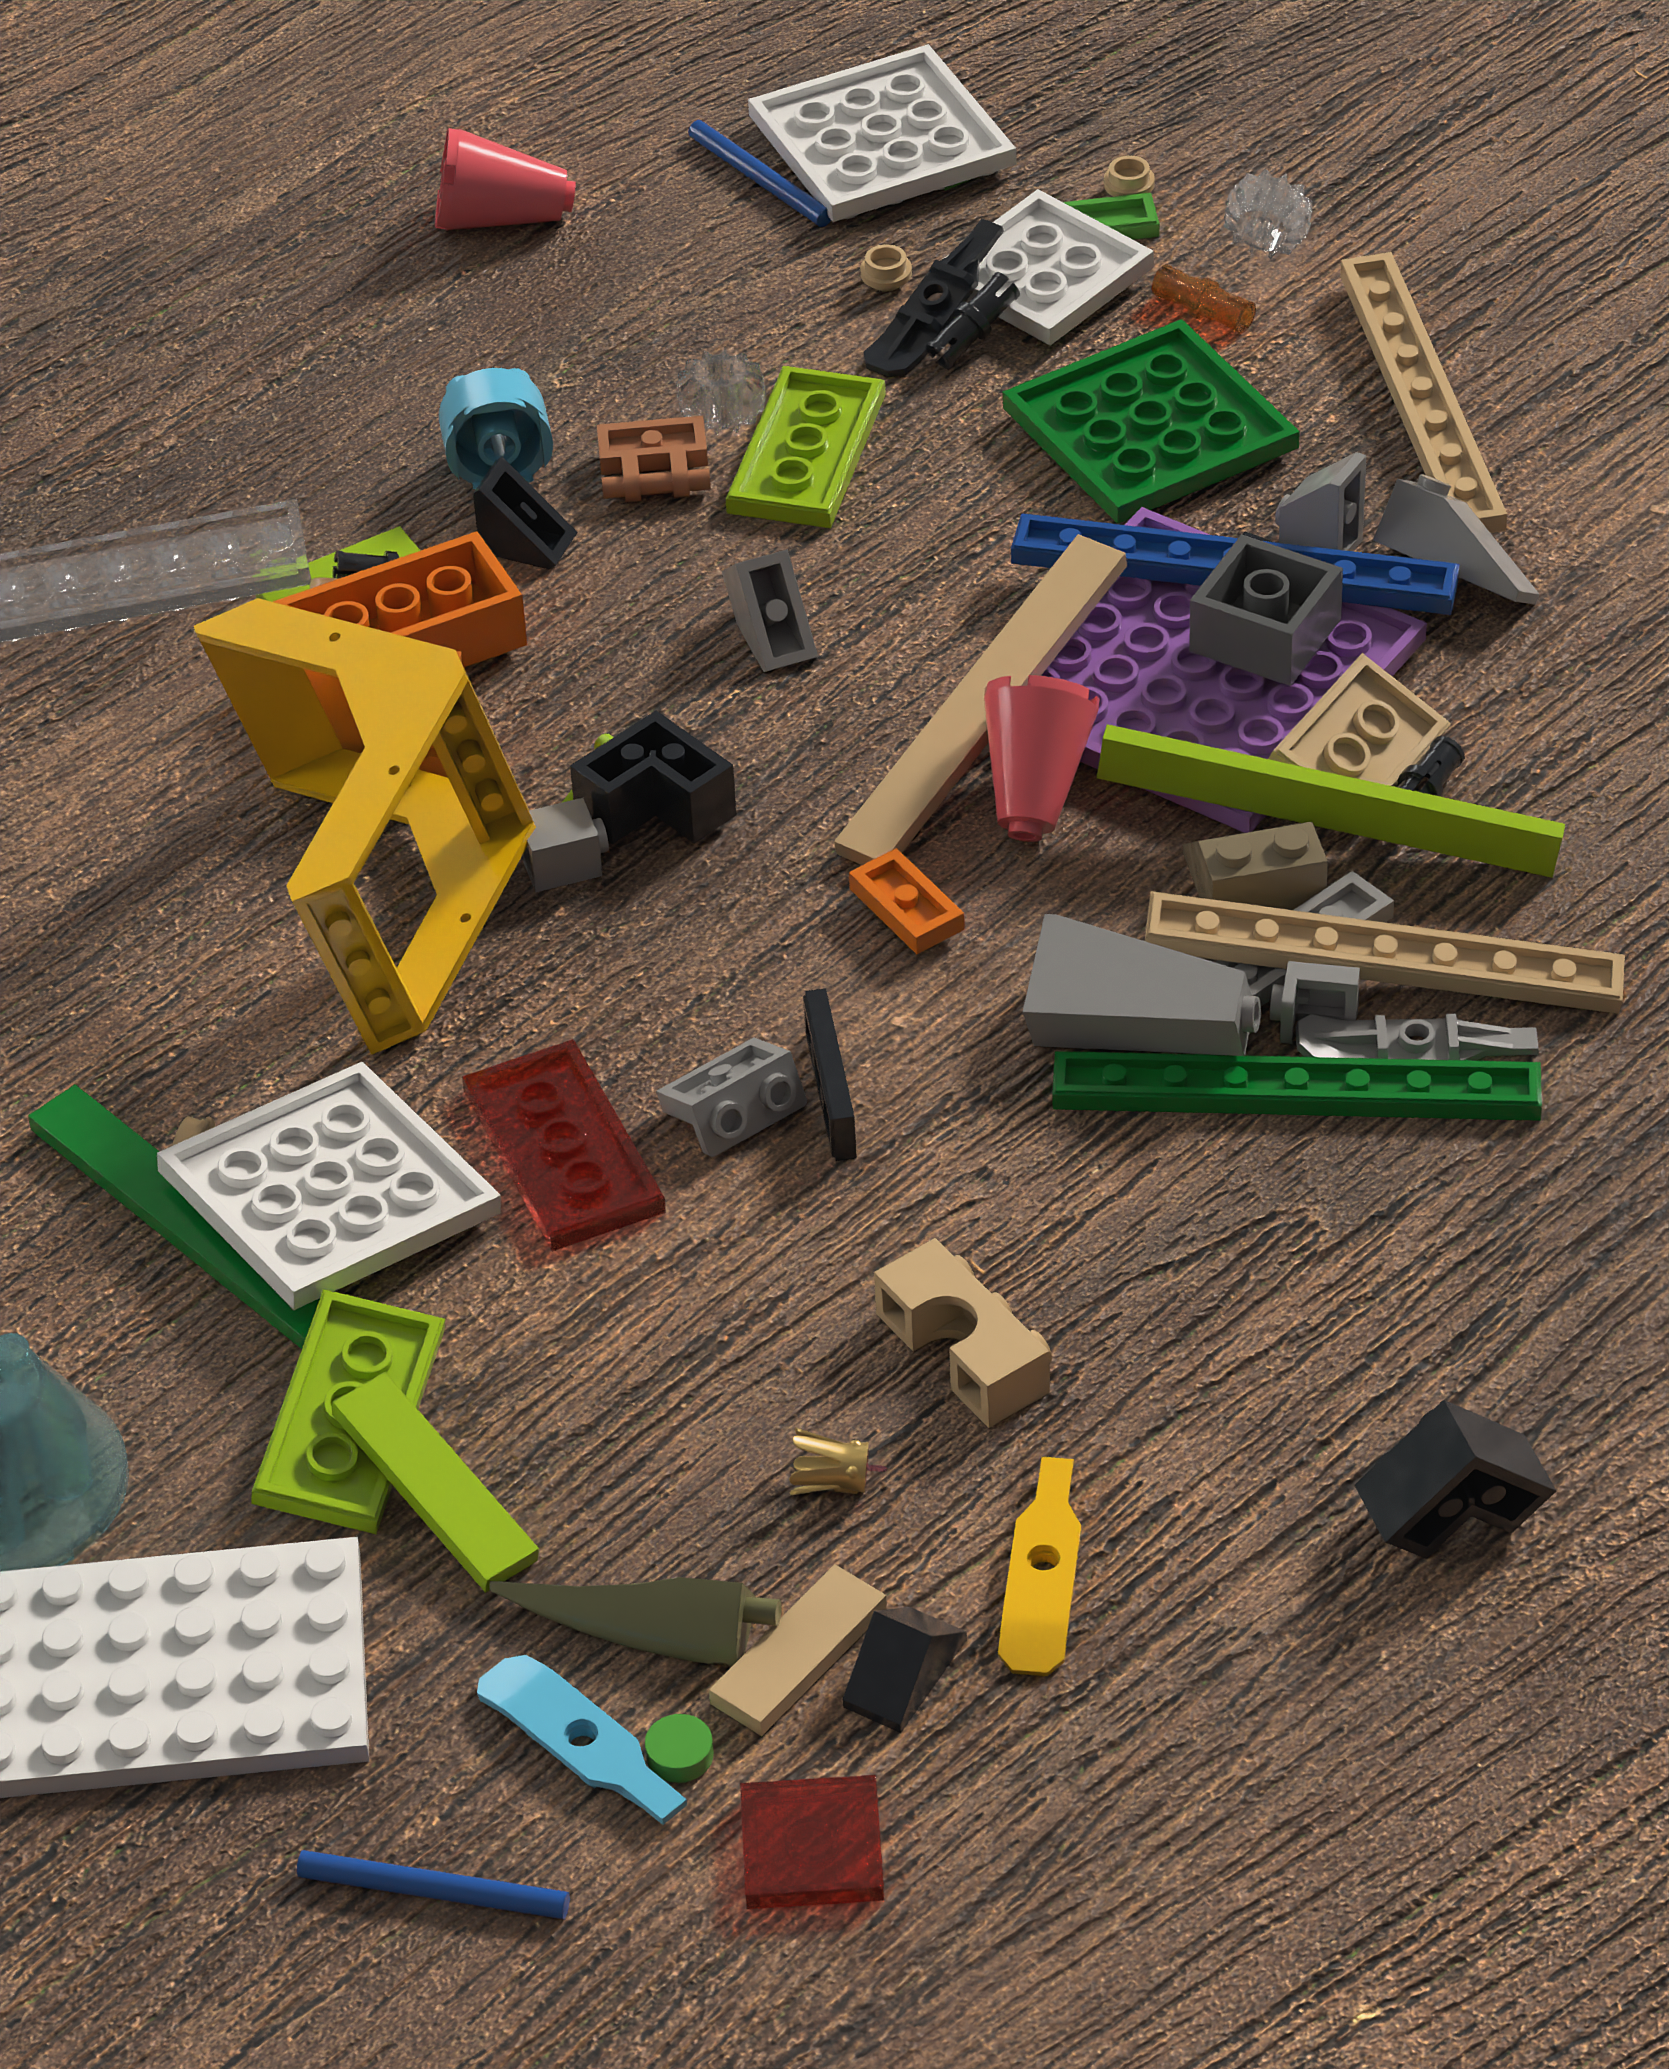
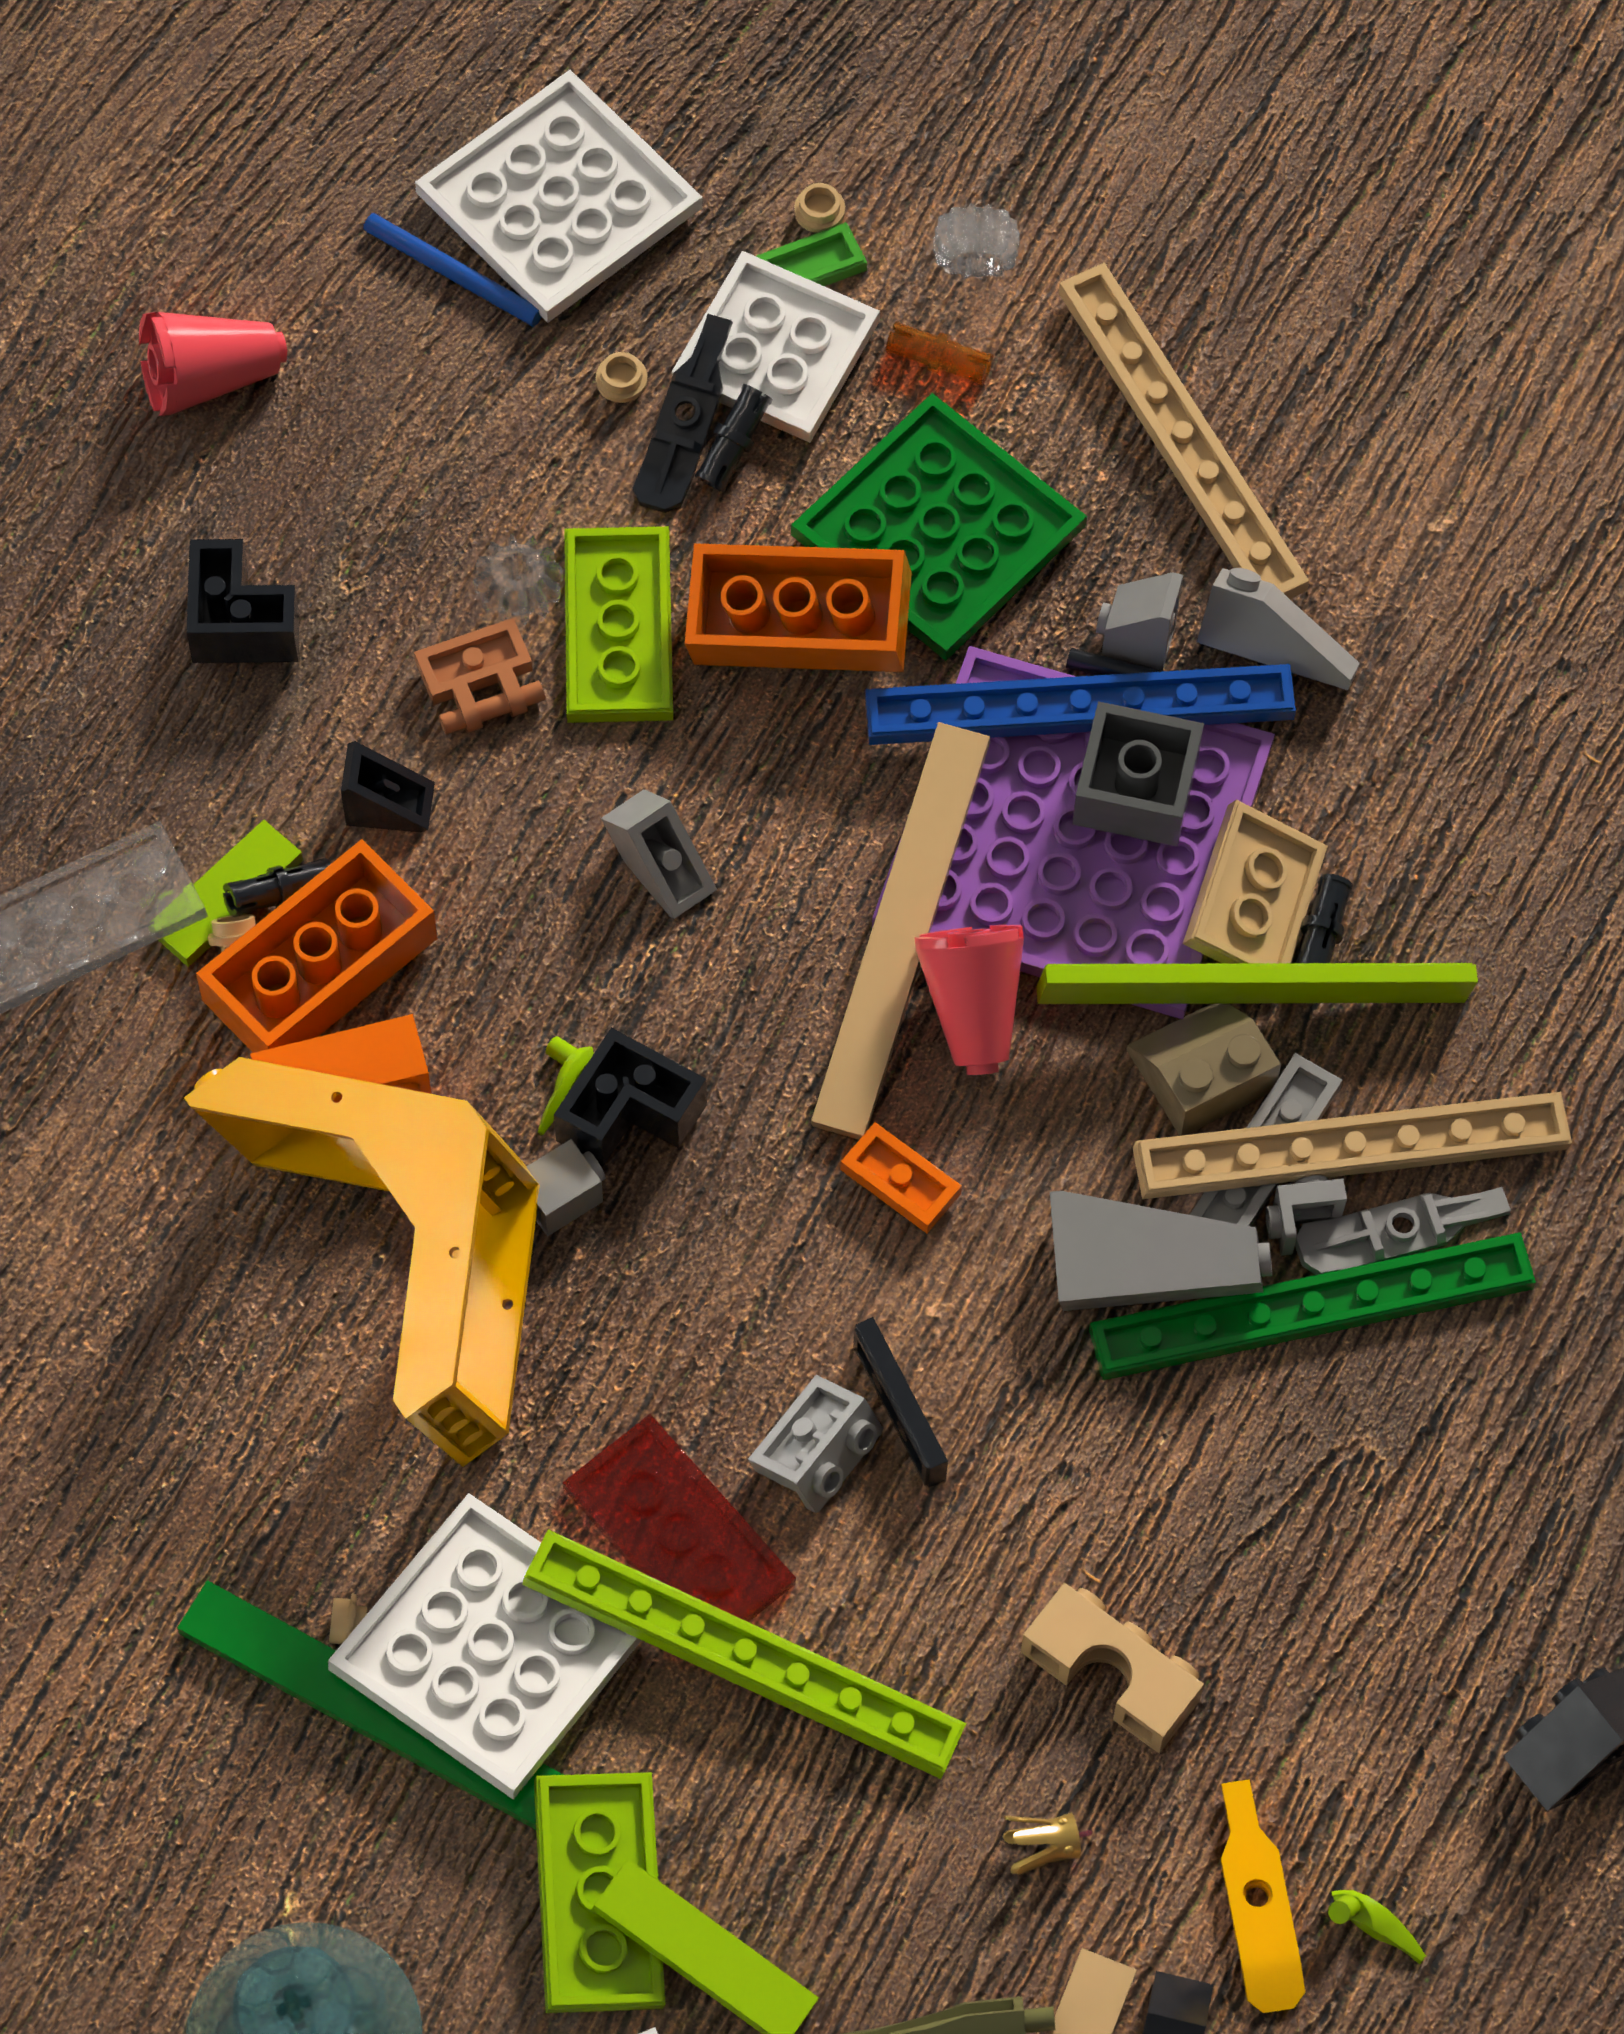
camera: 20 degrees left, 20 degrees up
medium azure brick [439,368,553,489] -> none
none -> black brick [186,539,300,663]
none -> lime tile [522,1529,966,1779]
none -> orange brick [684,543,912,672]
none -> lime bar [1328,1890,1426,1964]

